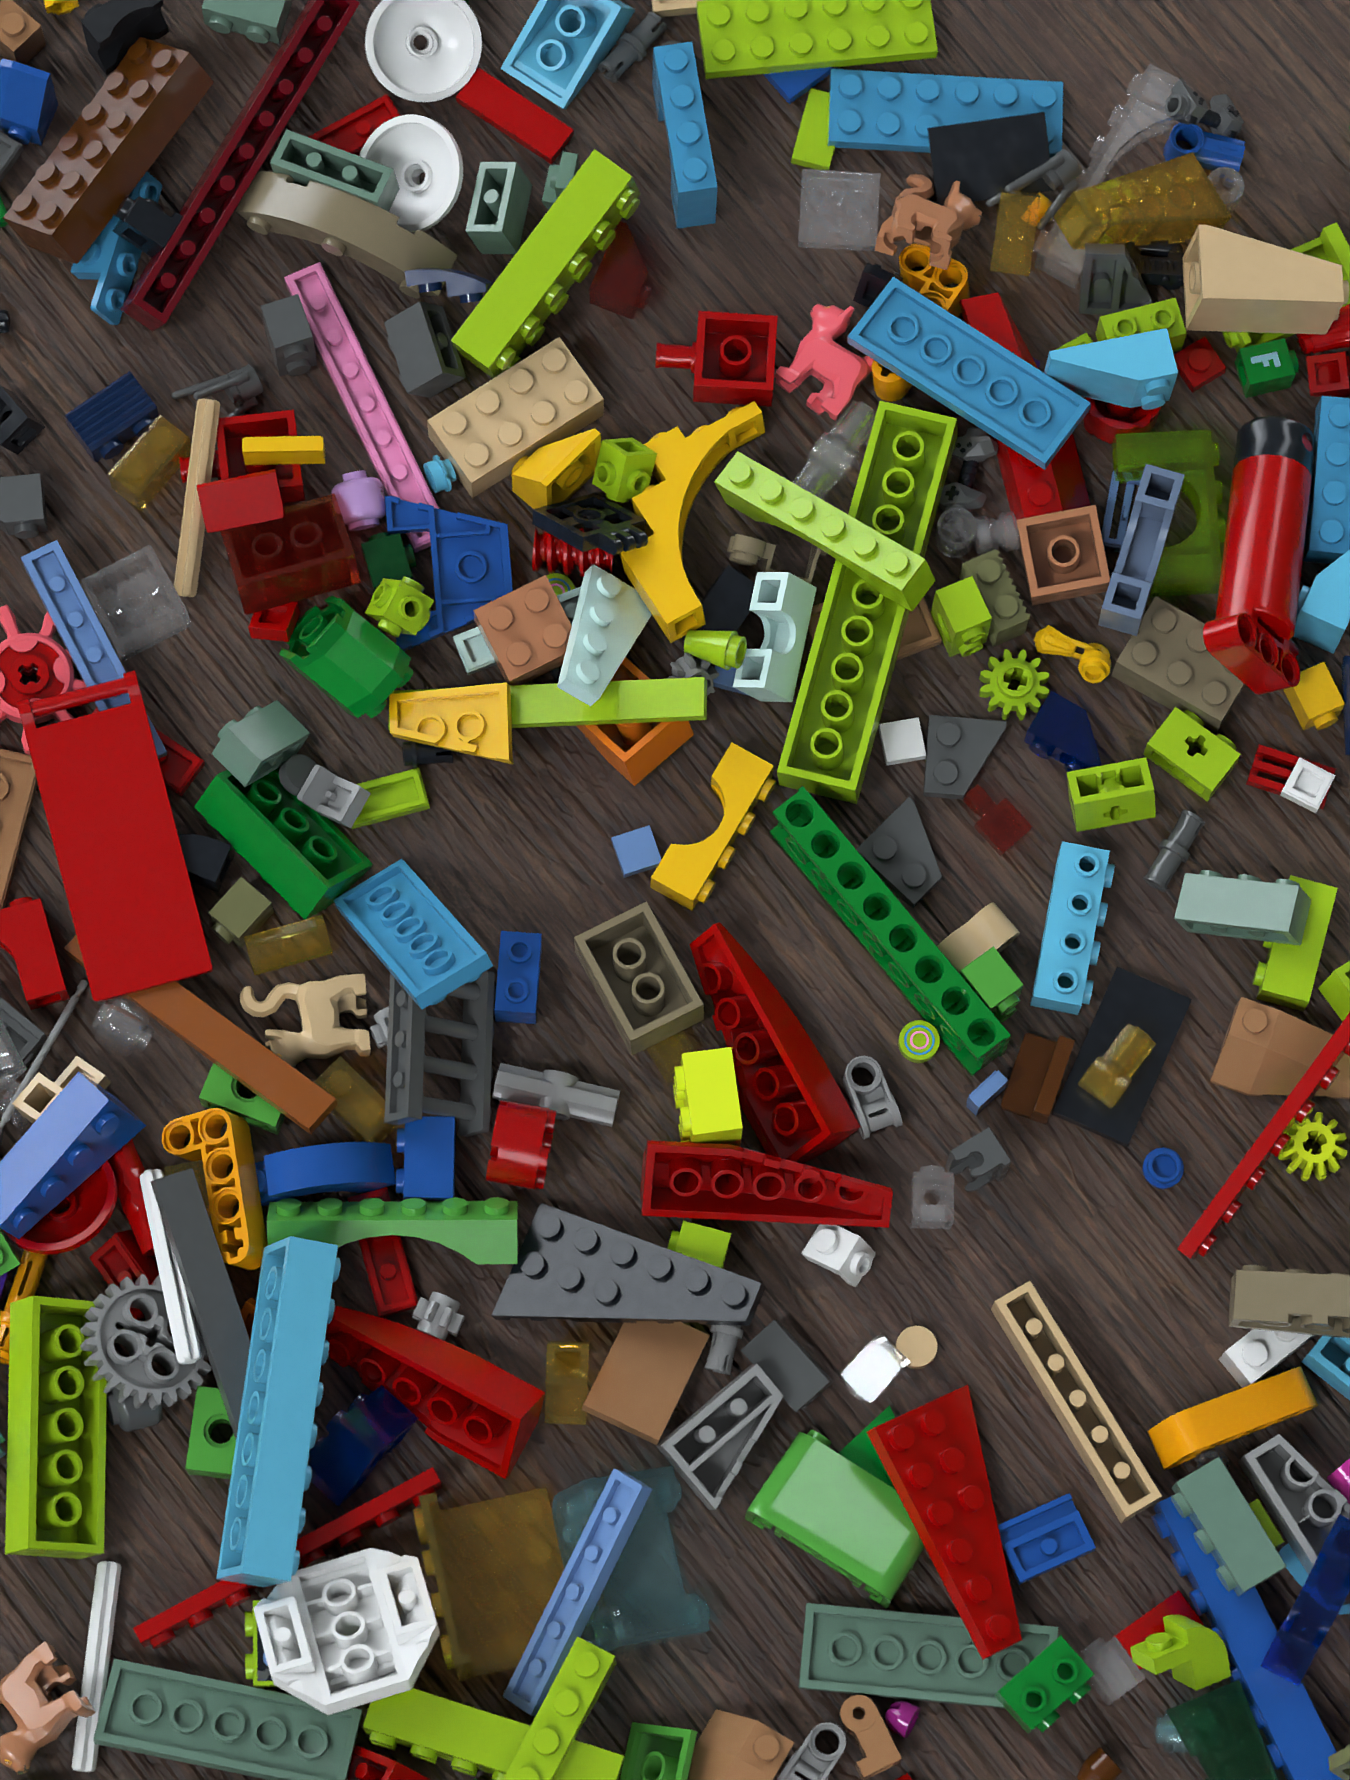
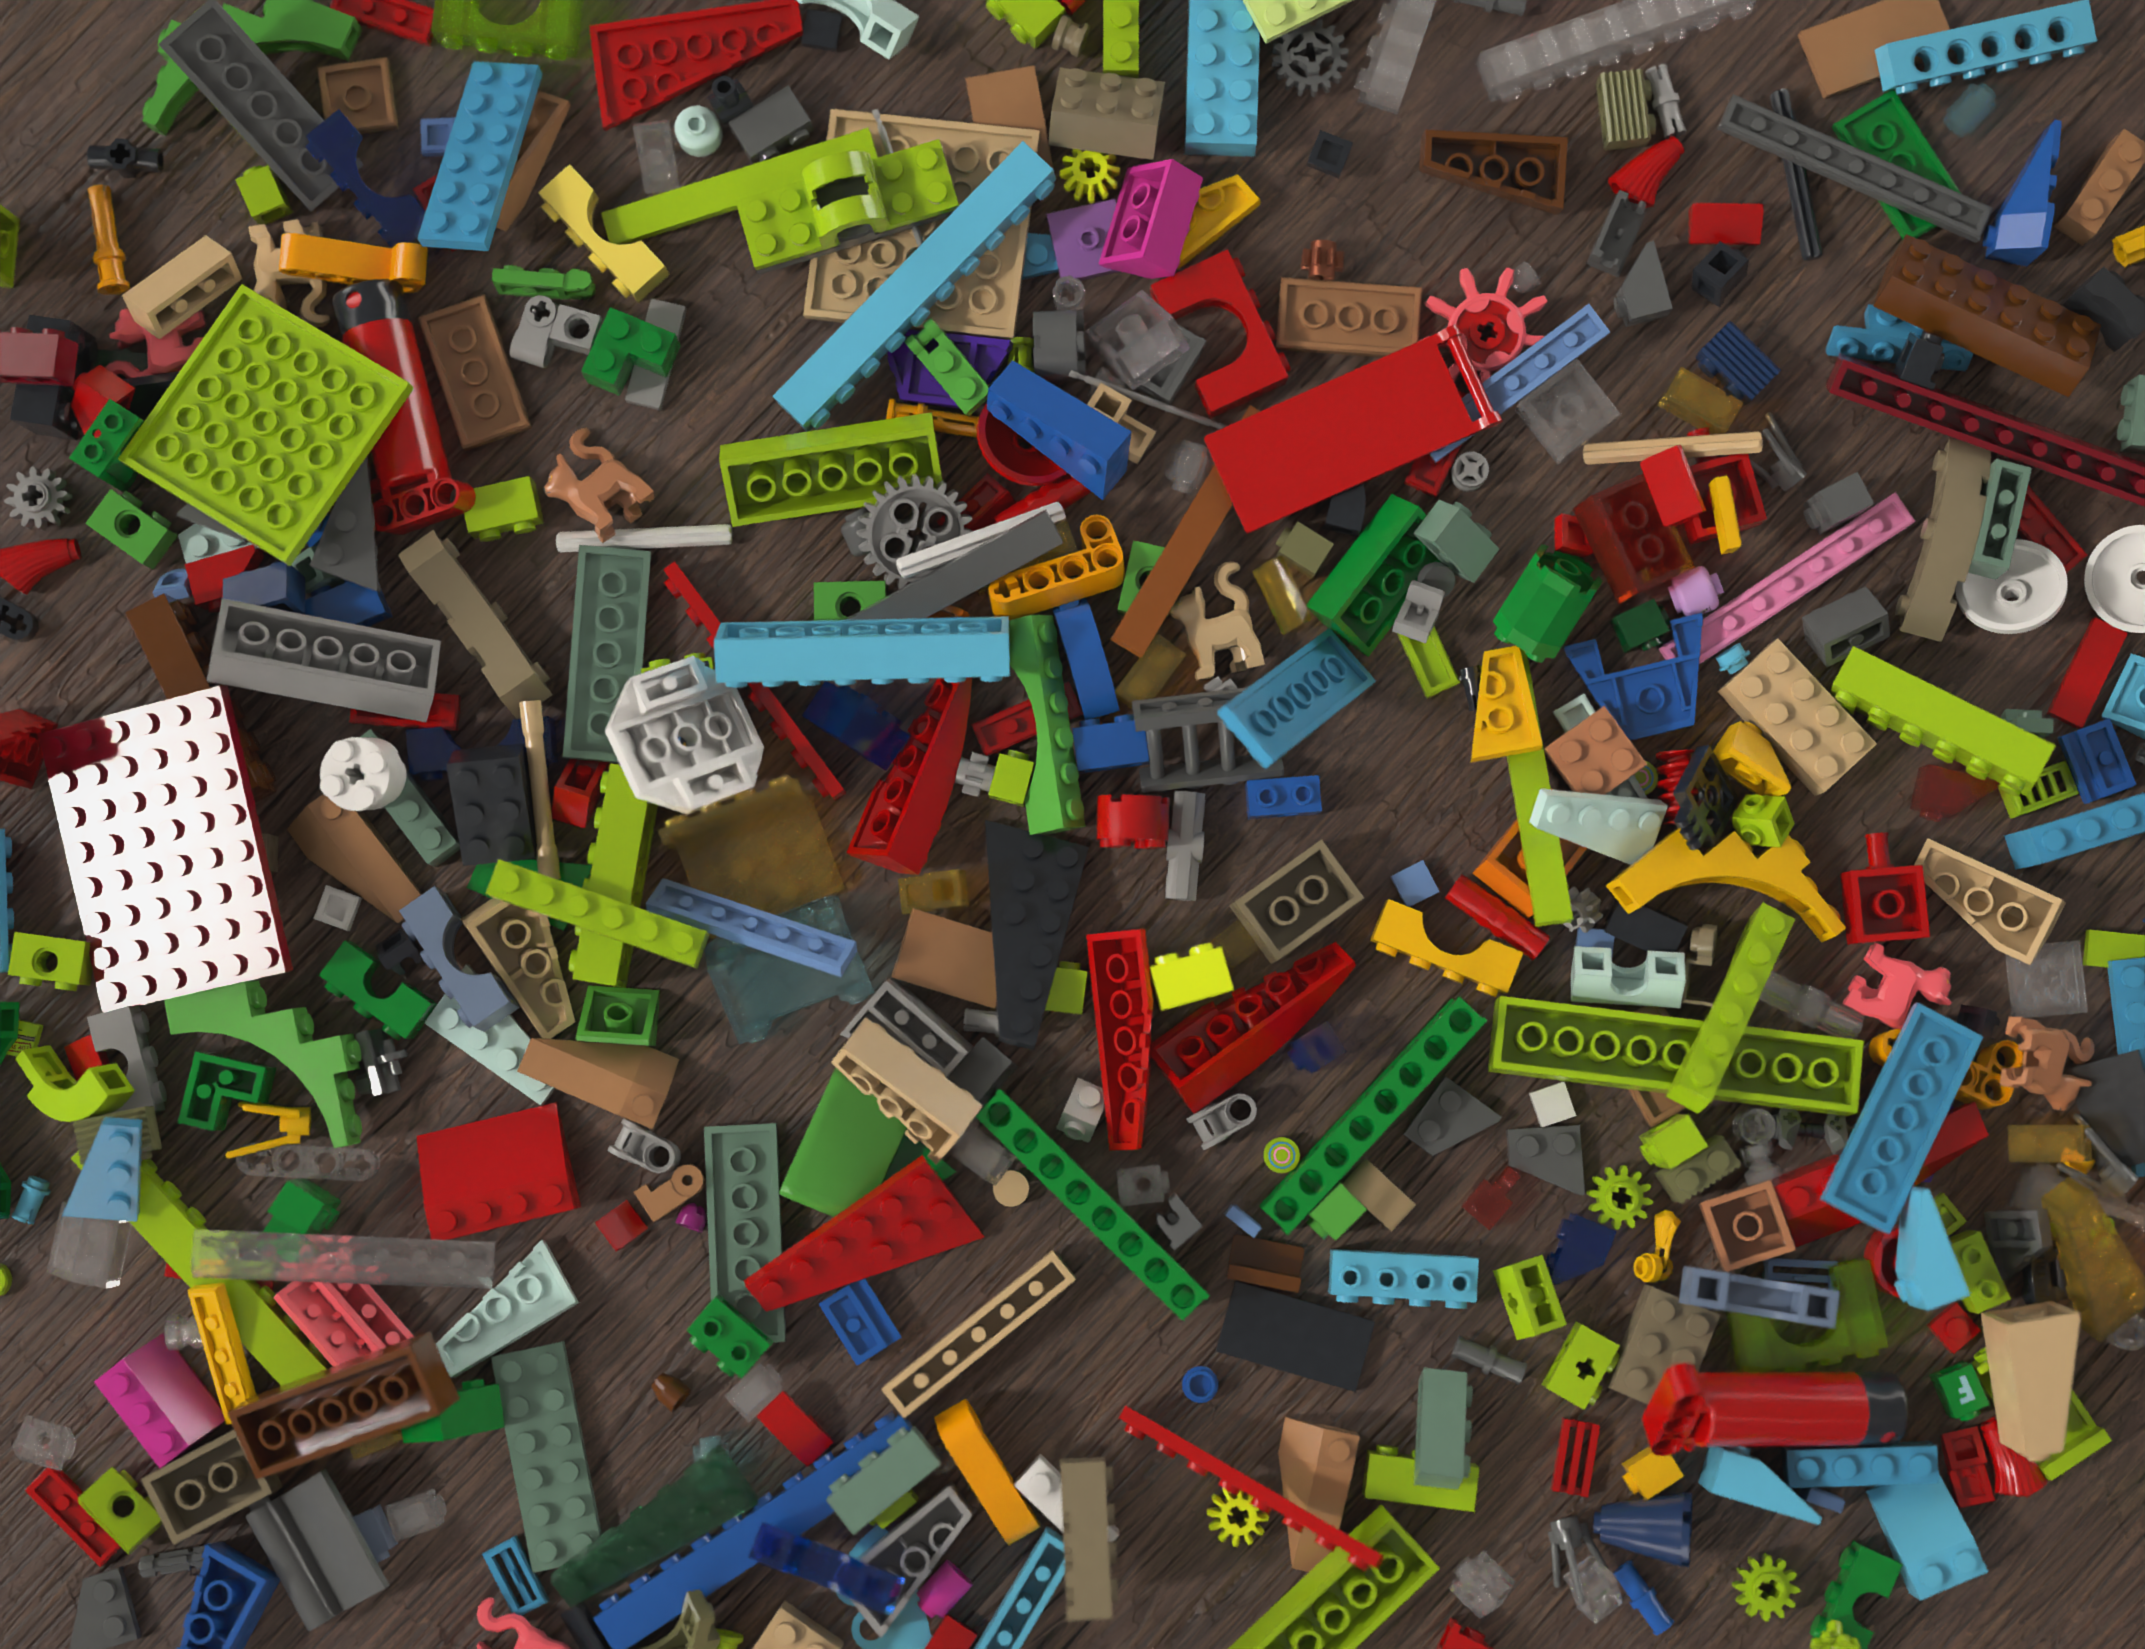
camera: 90 degrees right, 10 degrees up
lime brick [365,576,434,638] -> none
dark blue slope [404,268,493,303] -> none
sand green brick [465,162,532,254] -> none
lime cone [684,629,747,670] -> none
clear yellow piece [1078,1023,1156,1109] -> none
lime brick [1130,1615,1231,1691] -> none
white tile [1280,757,1336,813] -> none
none -> tan wedge [831,1017,982,1165]
none -> green tile [976,1088,1210,1321]
none -> lime brick [988,750,1035,807]
none -> clear blue slope [1287,1021,1346,1074]
none -> red axle [1445,874,1551,961]
none -> light grey wheel [1451,452,1489,492]
none -> tan wedge [1914,838,2066,966]
none -> lime slope [1997,760,2079,819]
none -> blue plate [2057,718,2137,804]

